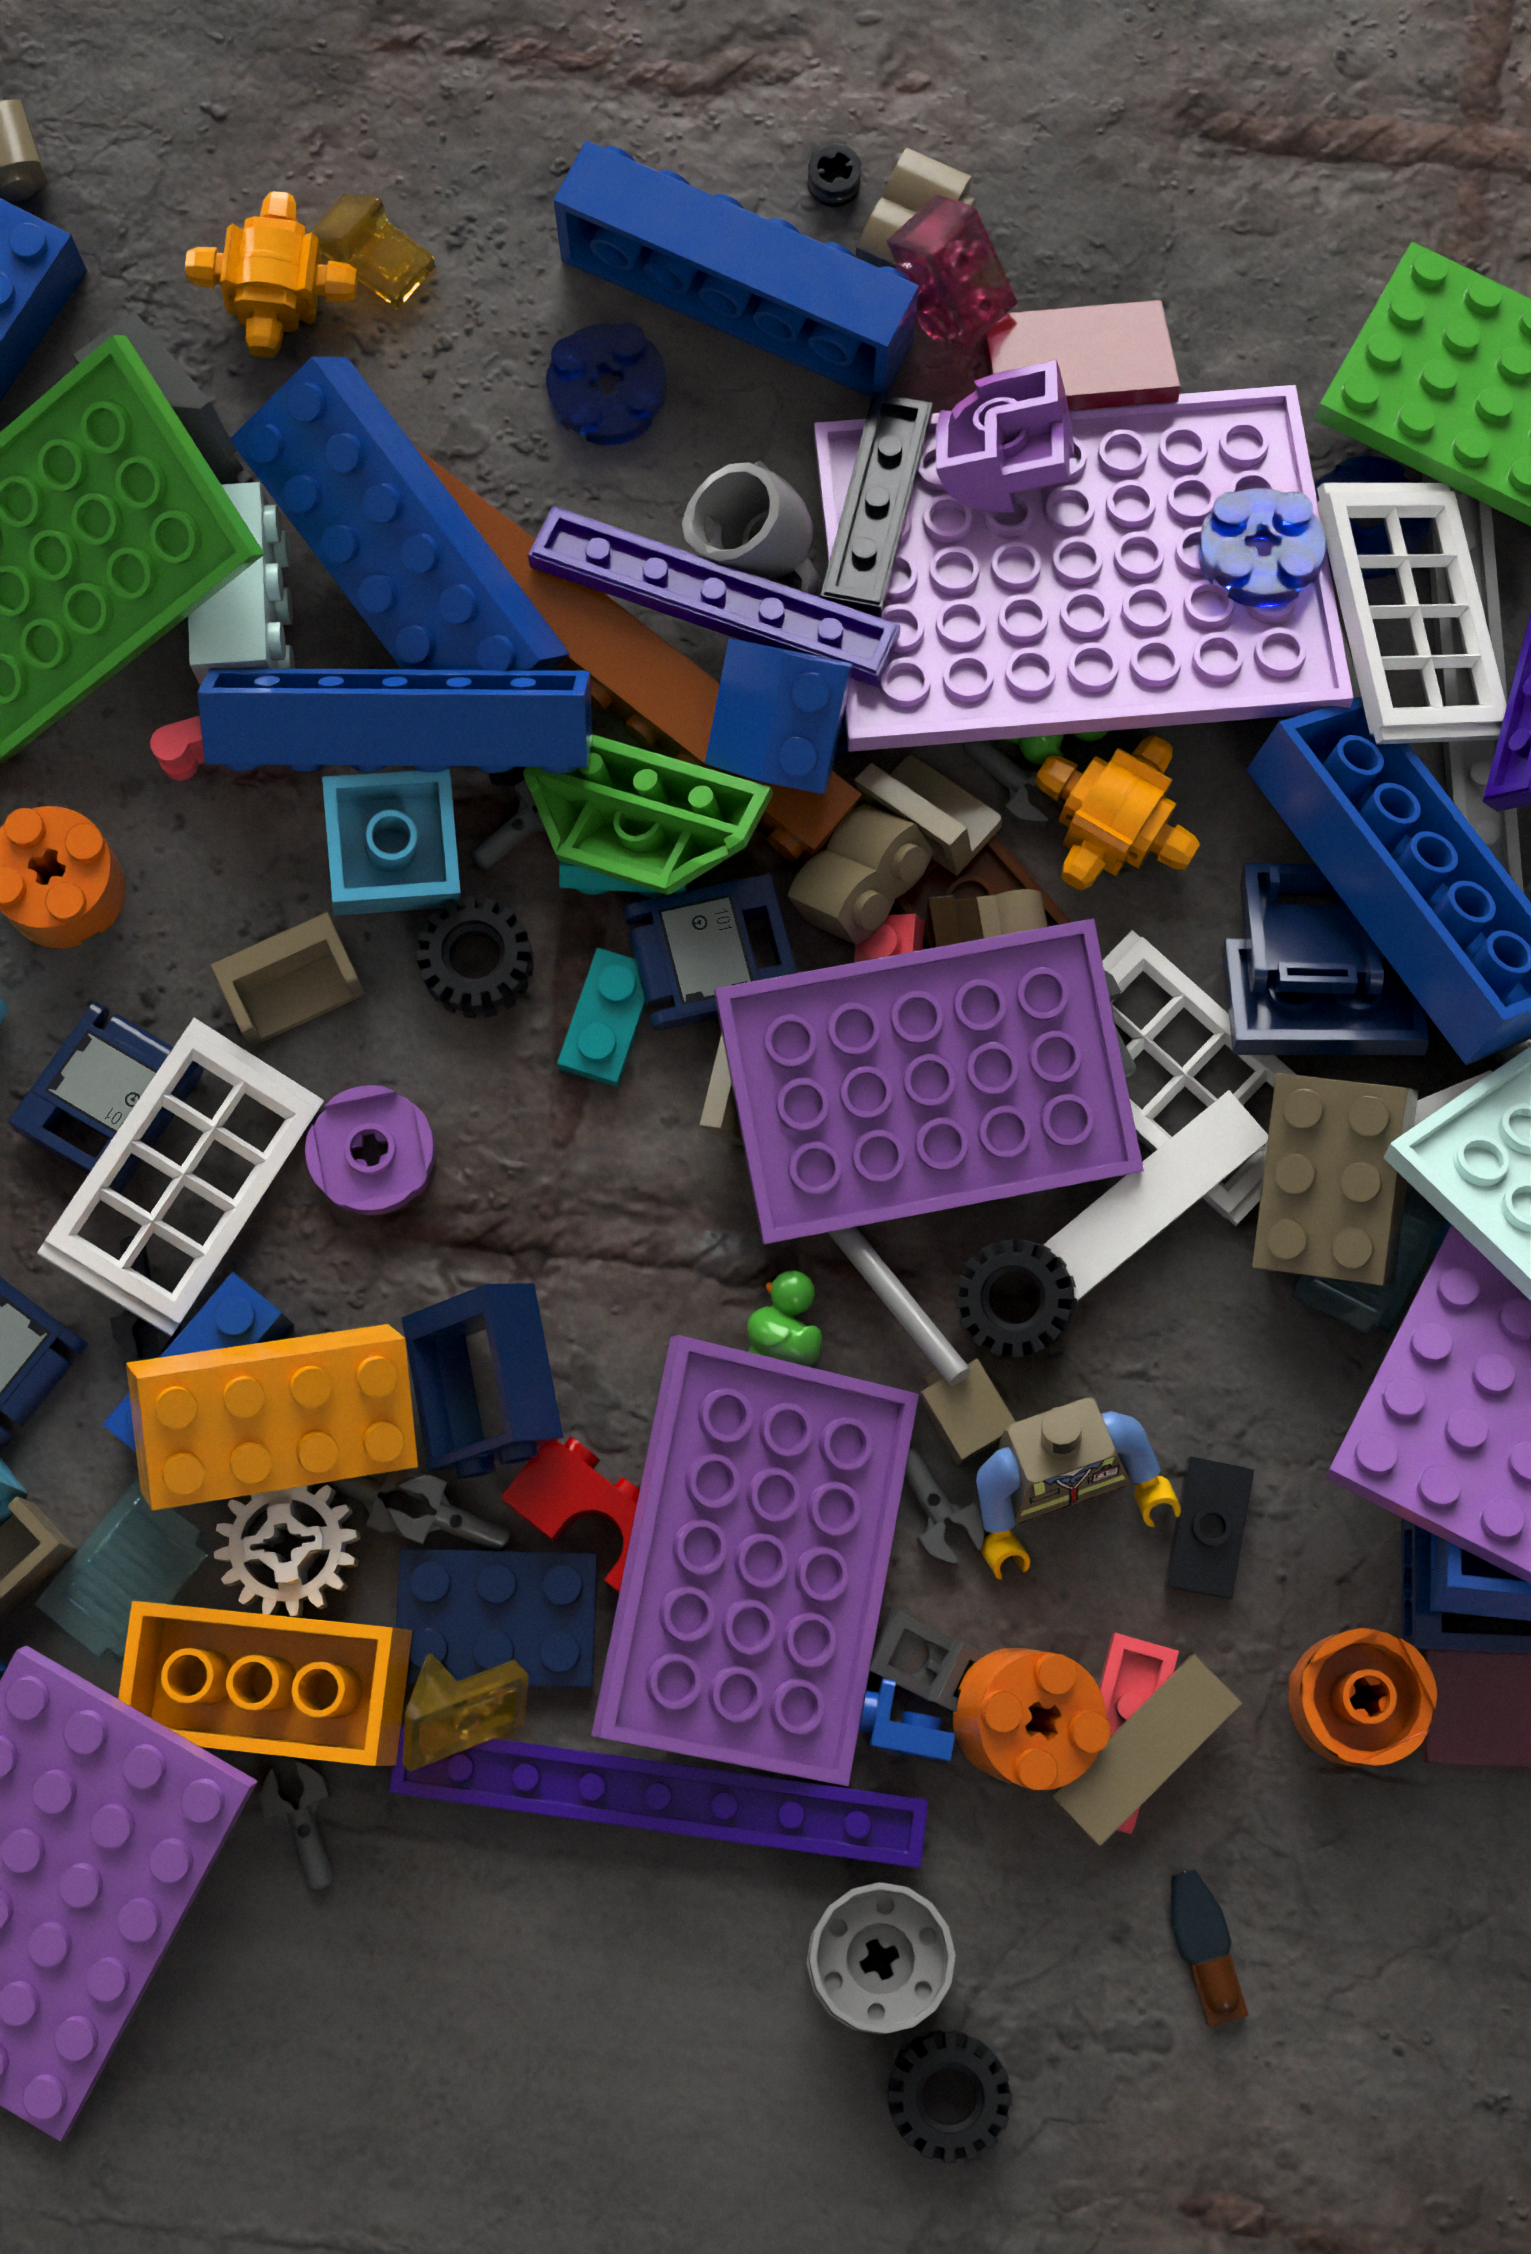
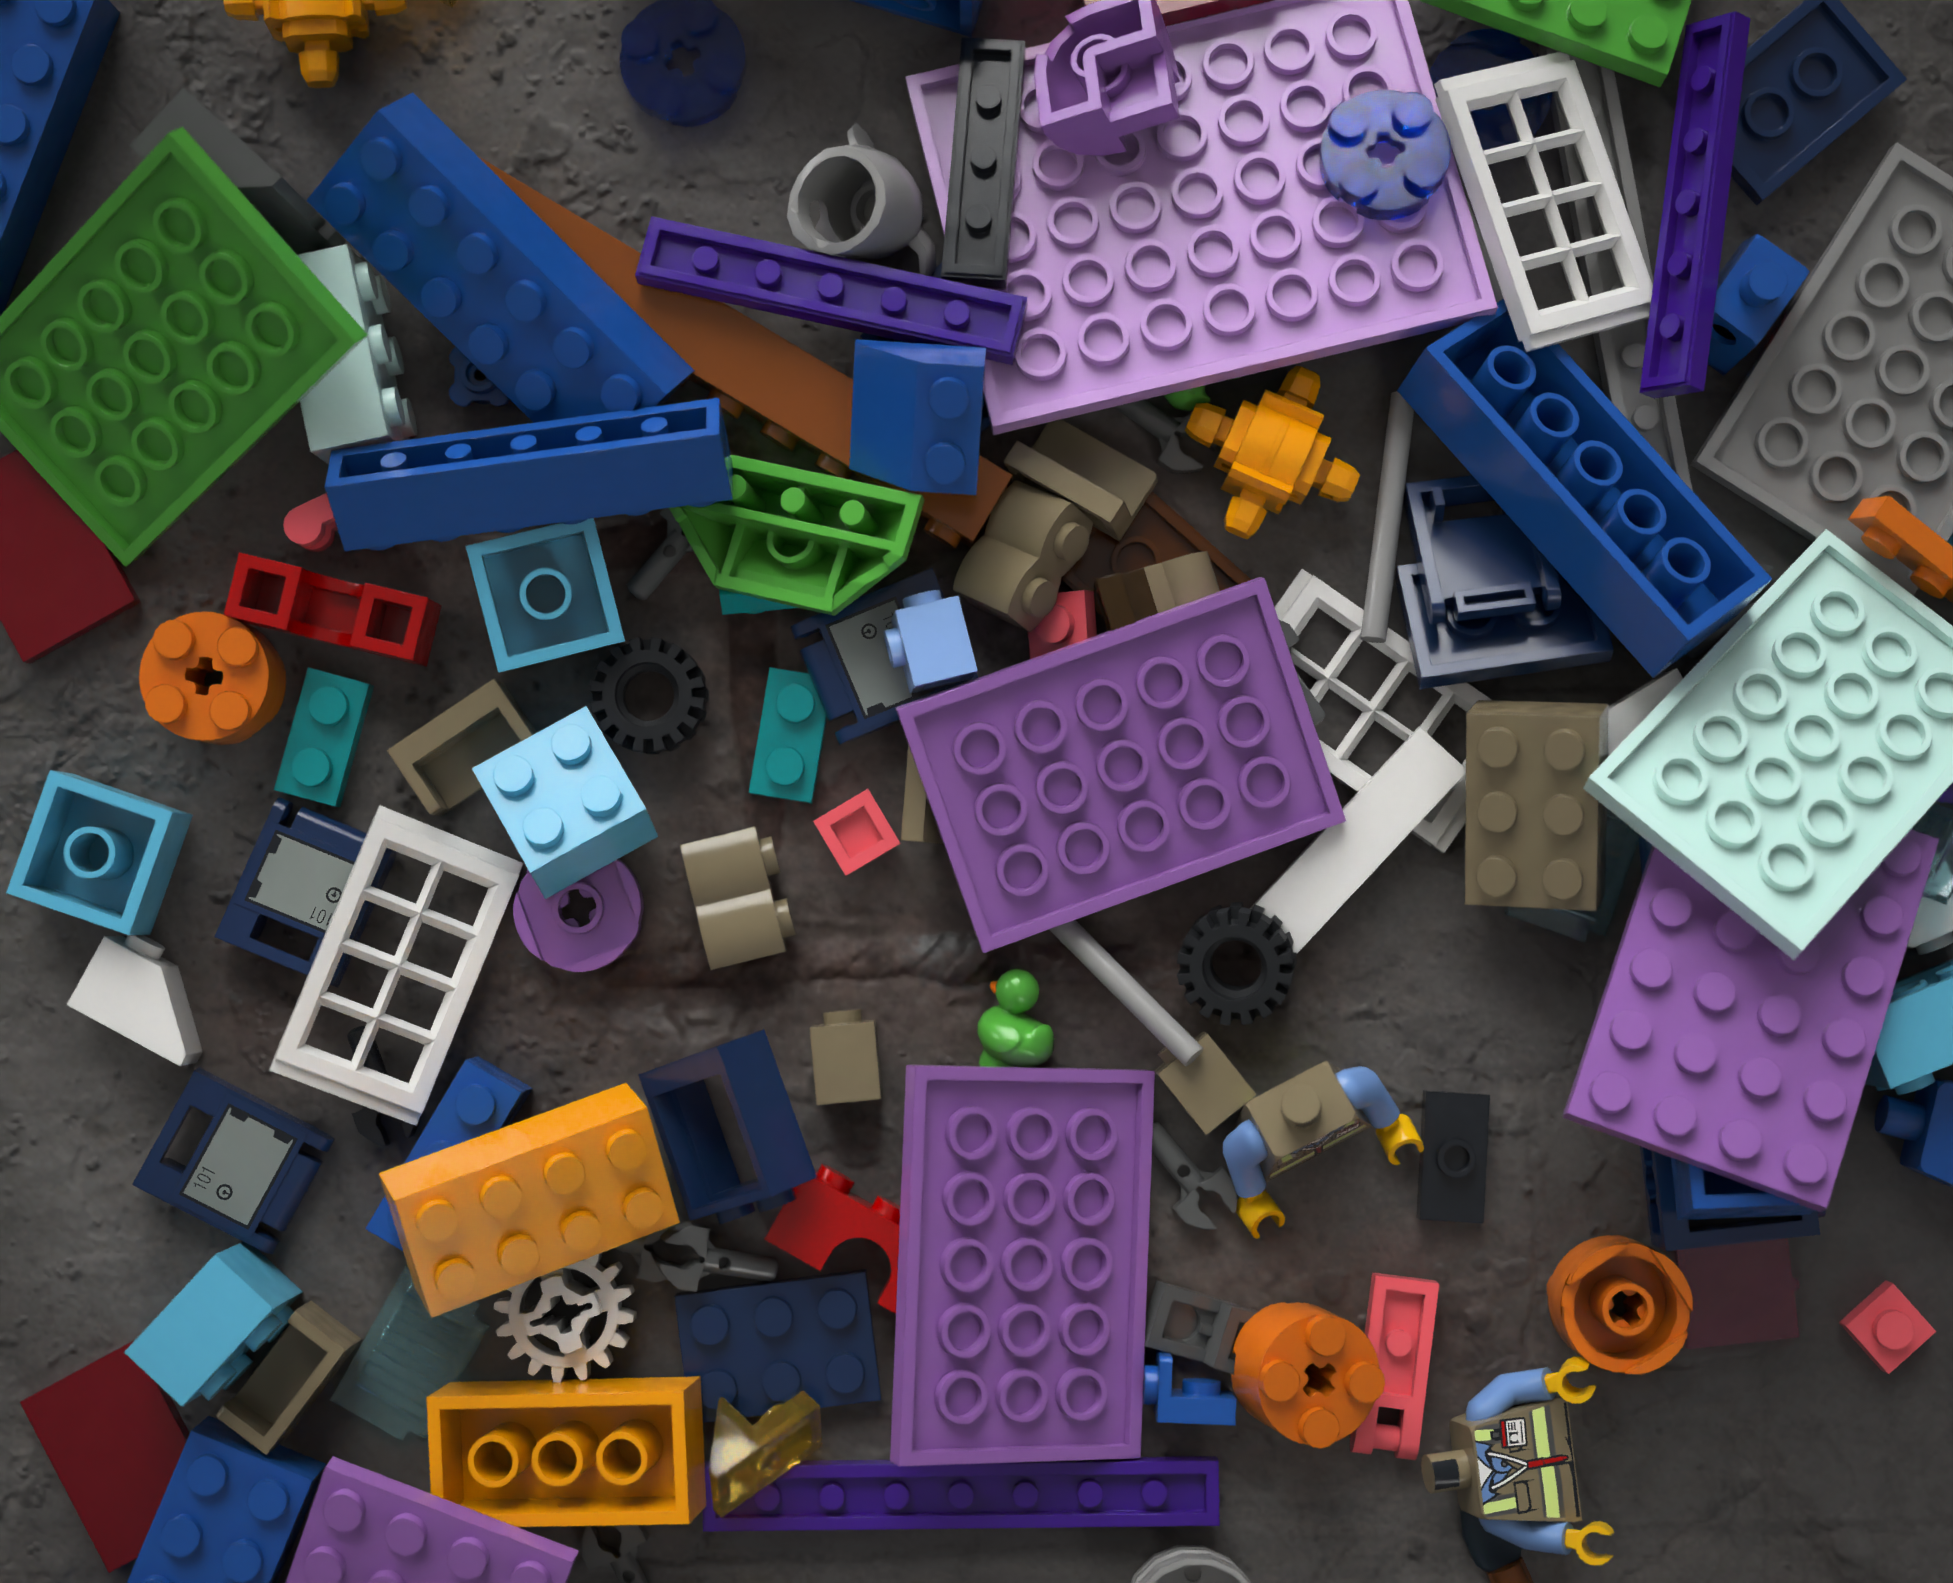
camera: 10 degrees left, 10 degrees up
dark tan tile [1050,1654,1242,1847] -> none
none -> red arch [223,552,442,667]
none -> teal plate [274,667,374,807]
none -> blue plate [449,347,510,407]
none -> medium azure brick [472,706,658,899]
none -> dark tan brick [680,827,796,970]
none -> dark tan brick [810,1009,883,1105]
none -> coral plate [813,789,901,876]
none -> light blue brick [884,590,978,694]
none -> light grey bar [1360,391,1414,643]
none -> torso [1421,1356,1614,1566]

